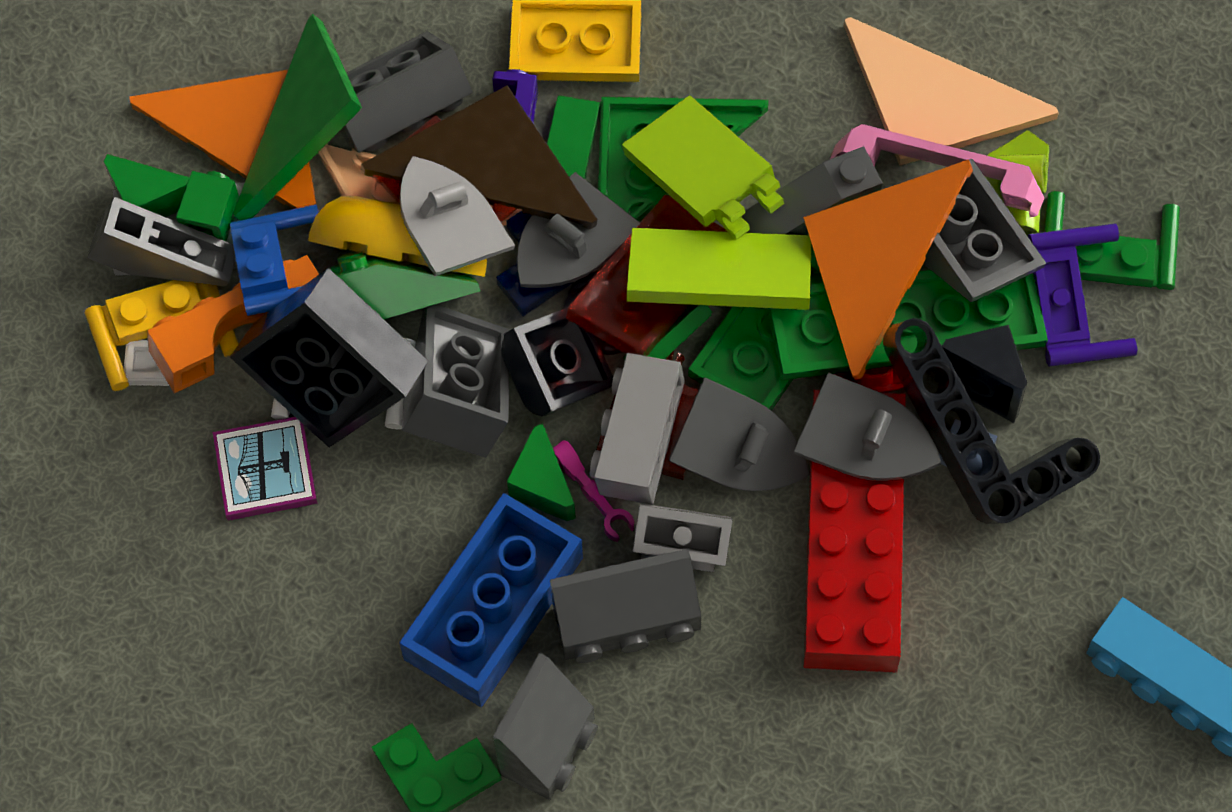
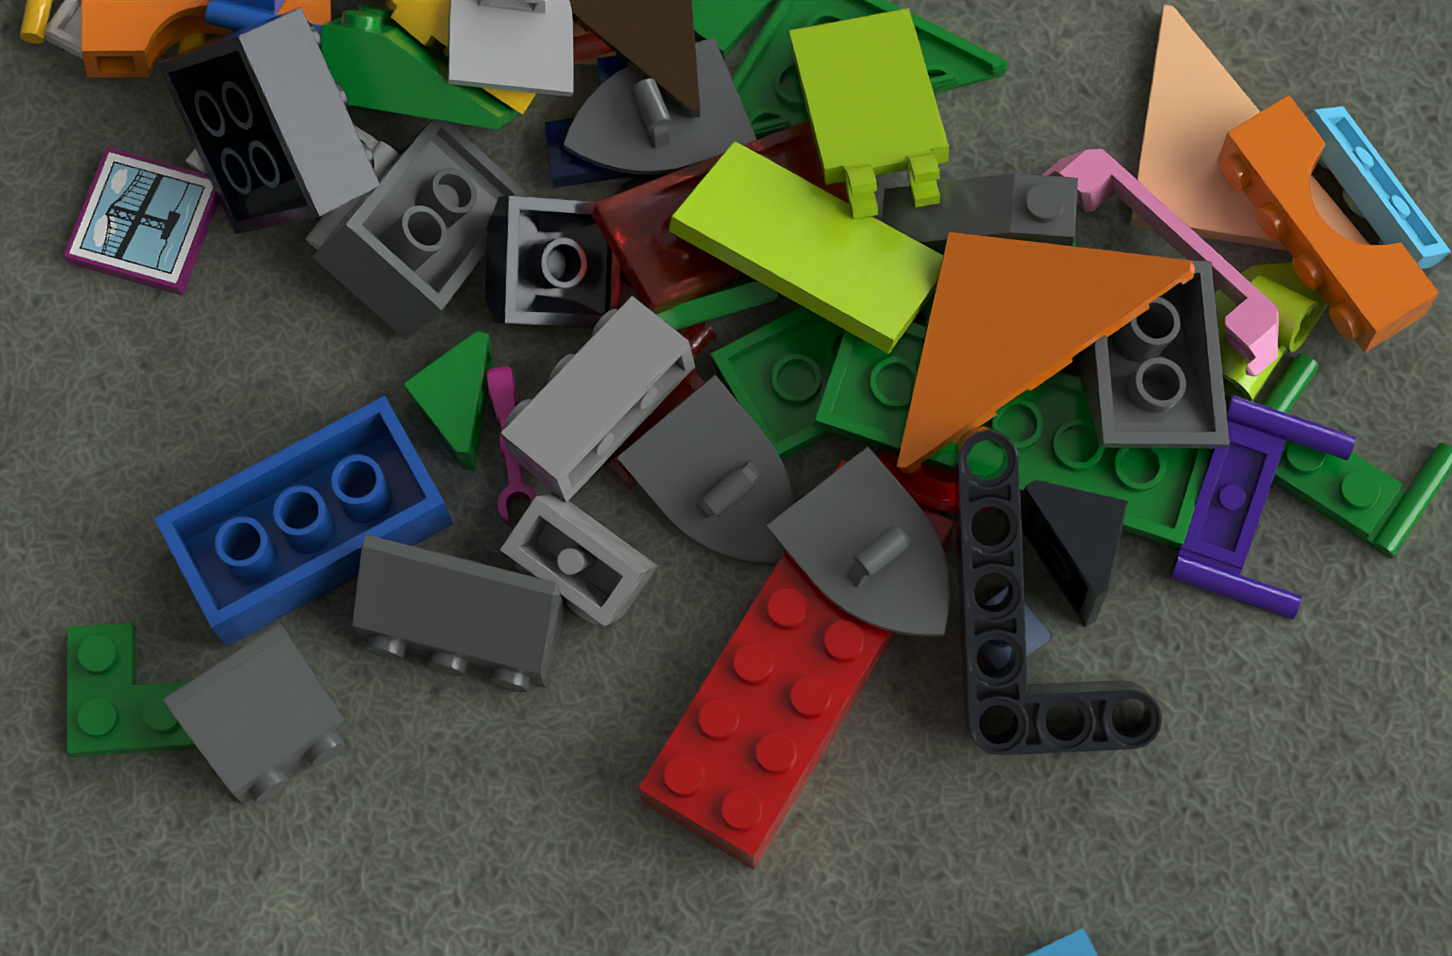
camera: 30 degrees right, 5 degrees up
none -> orange arch [1218,95,1439,353]
none -> medium azure plate [1306,106,1451,269]

